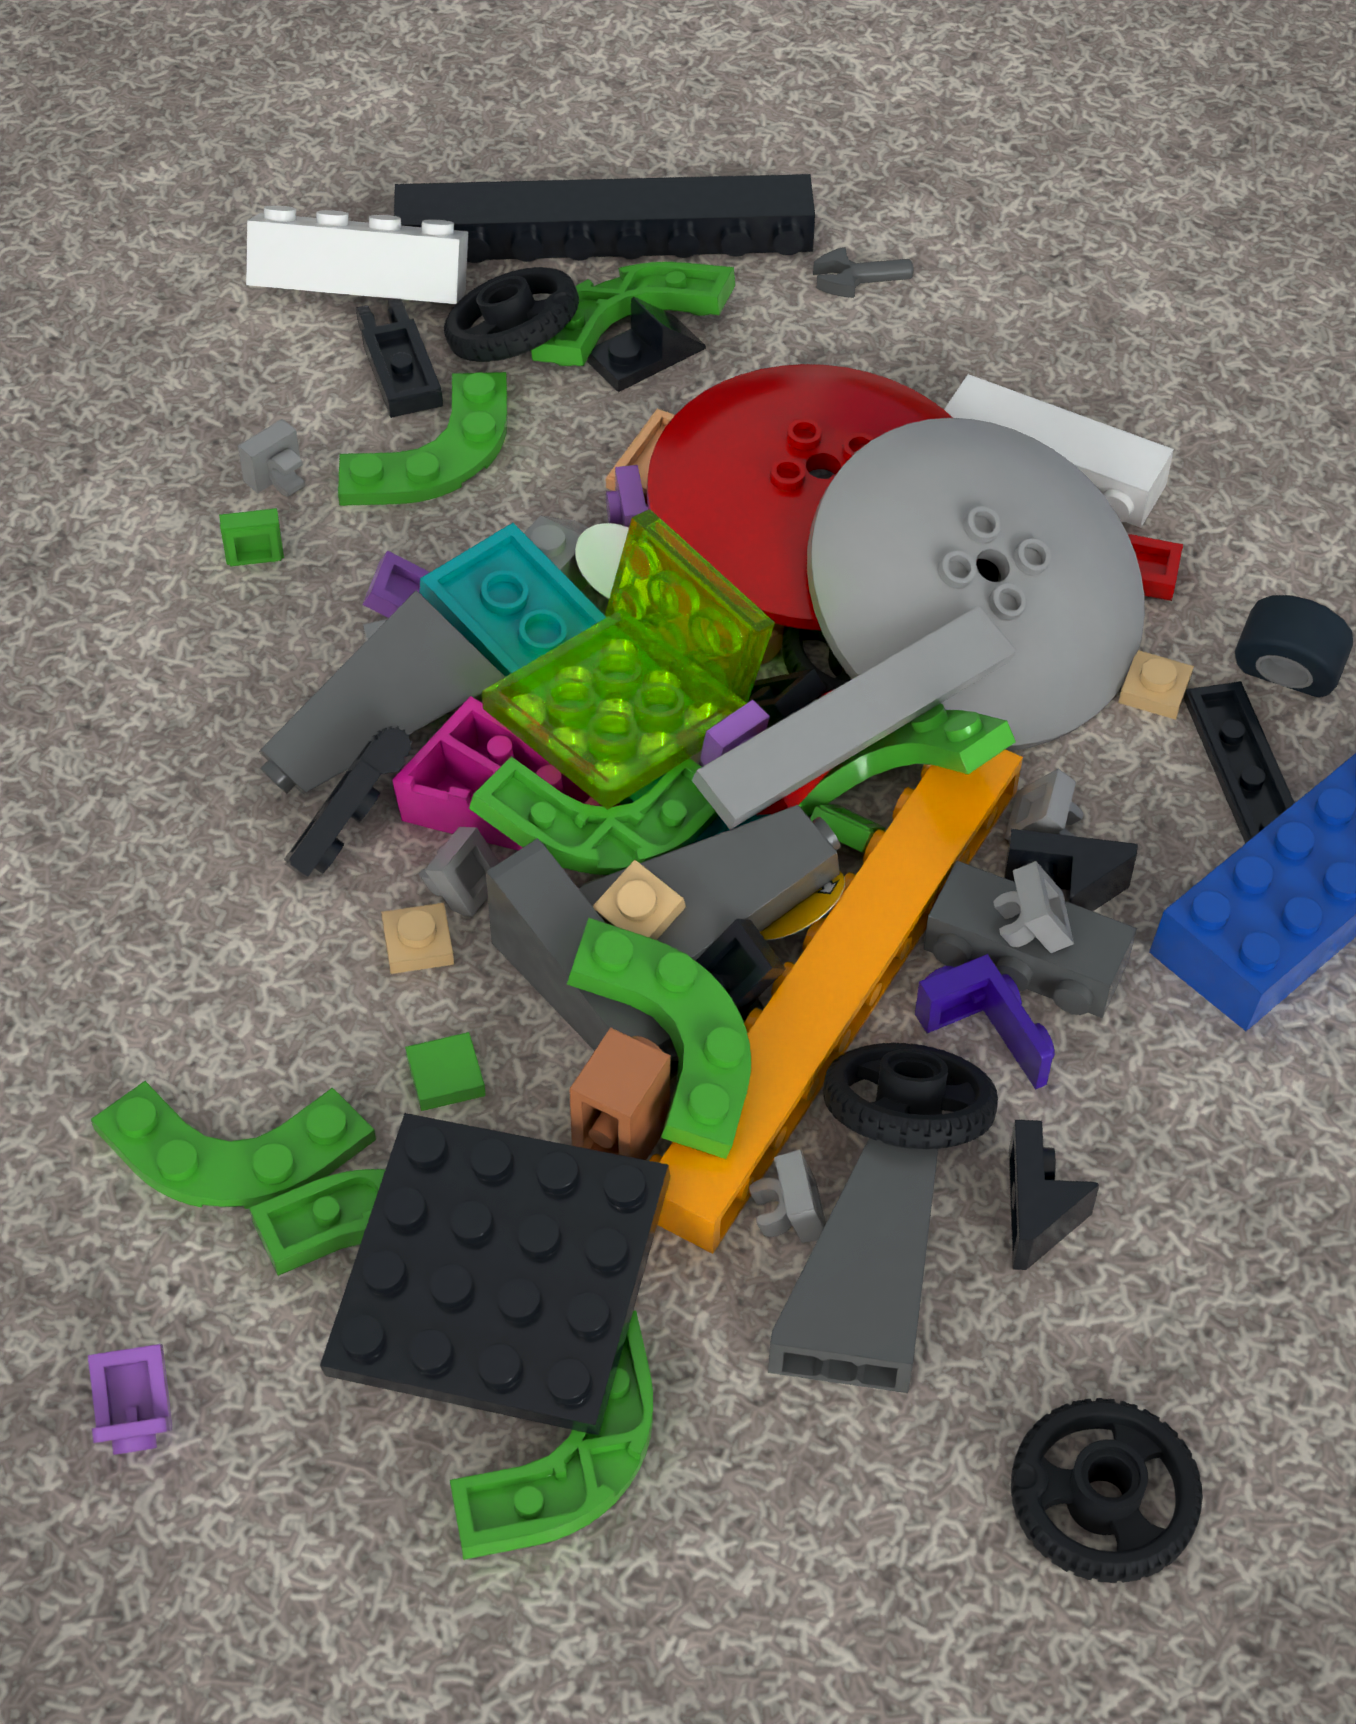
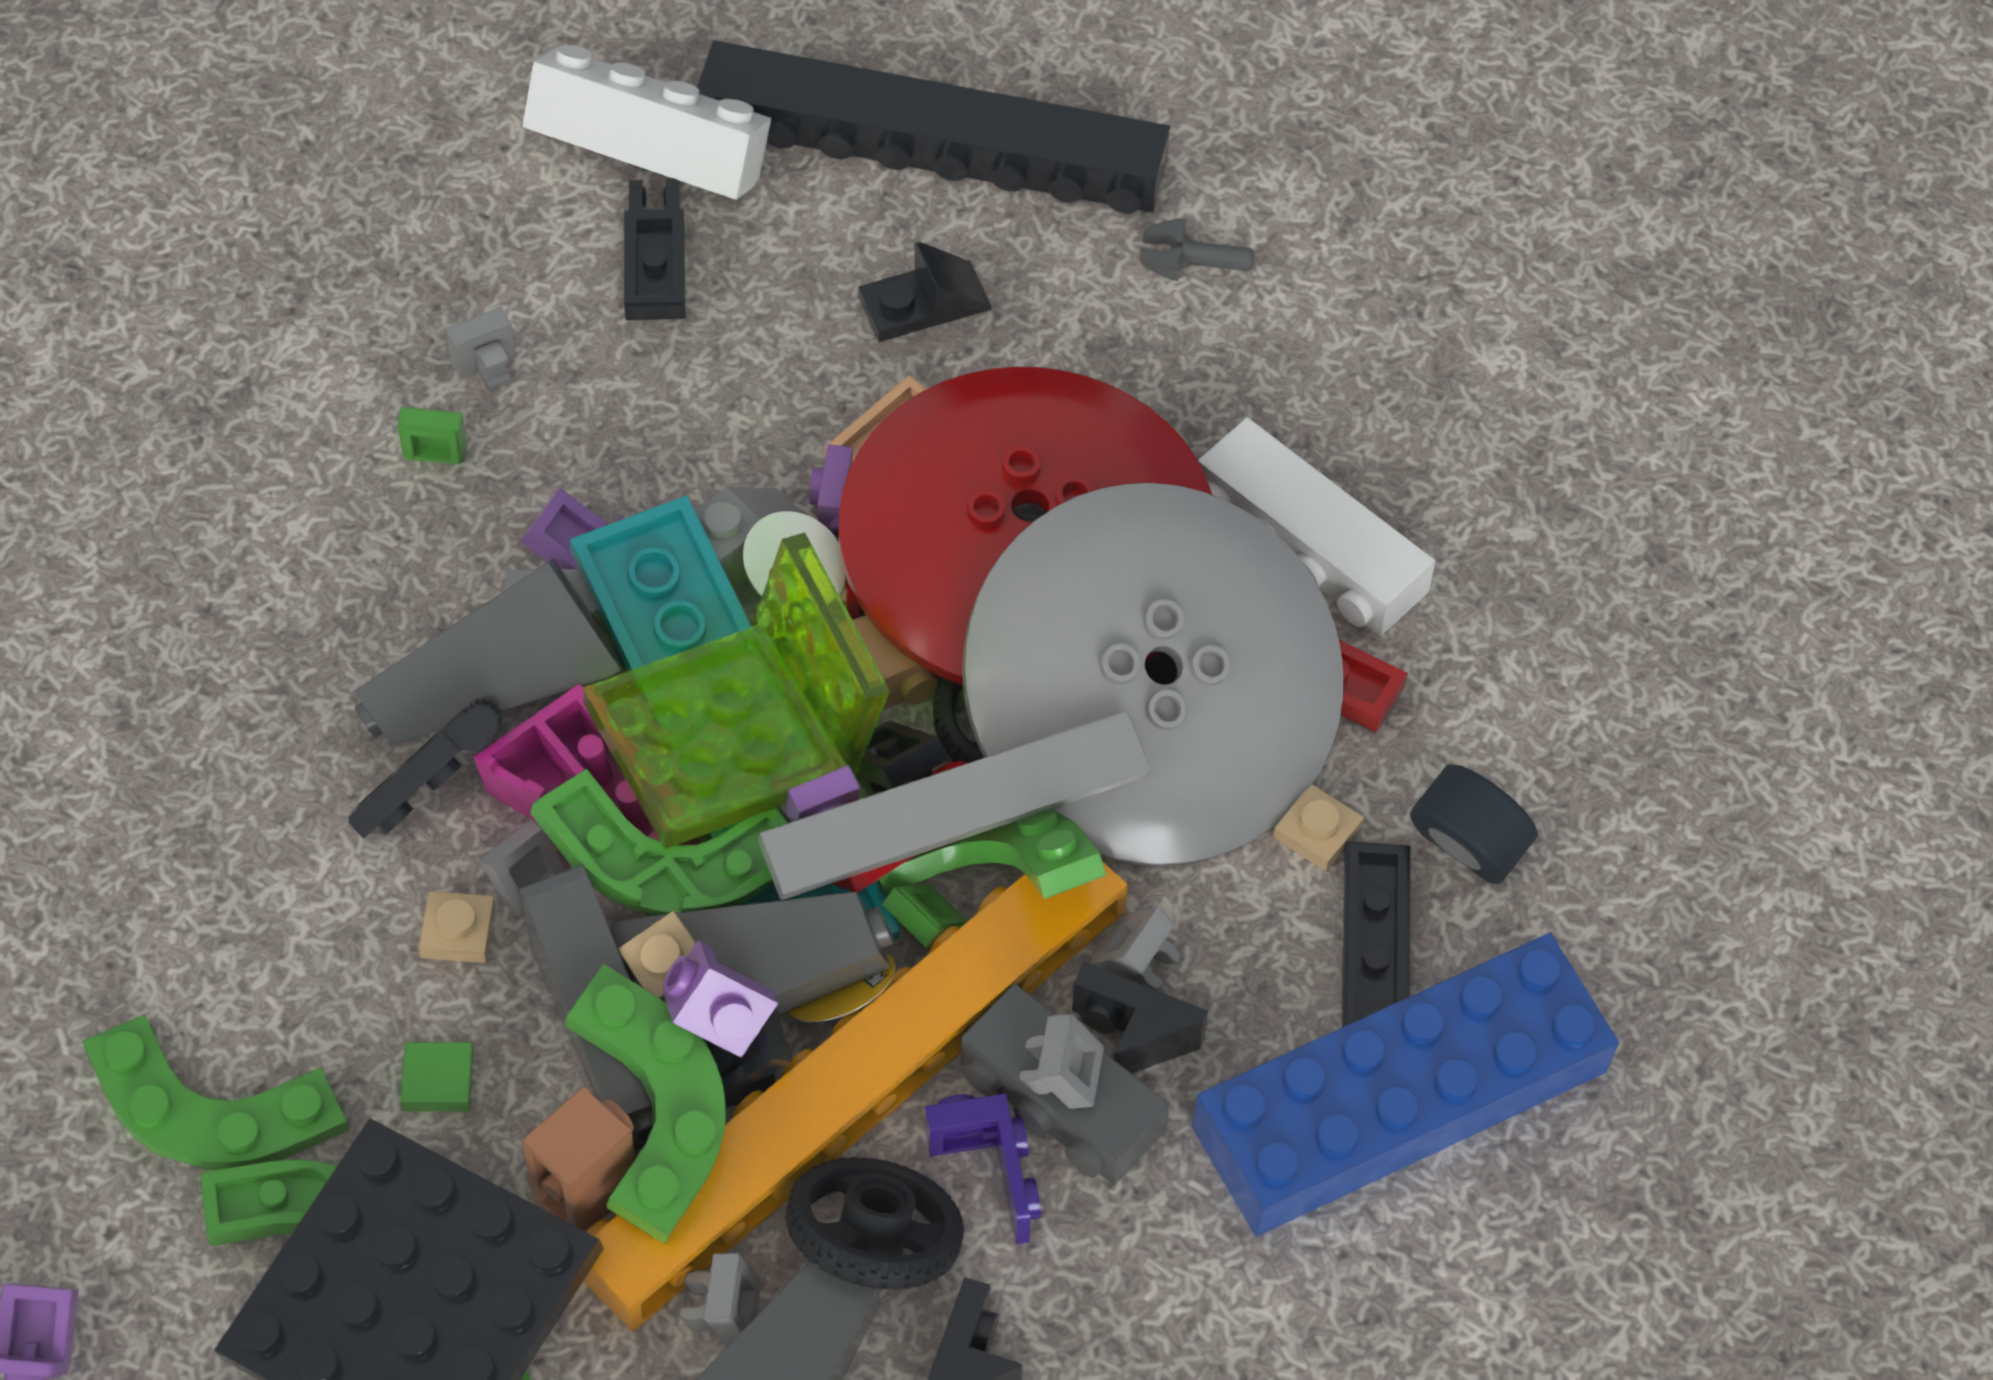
camera: 15 degrees right, 5 degrees up
bright green plate [338,372,507,506] -> none
black wheel [444,267,579,362] -> none
bright green plate [531,262,736,366] -> none
none -> bracket [663,940,778,1057]

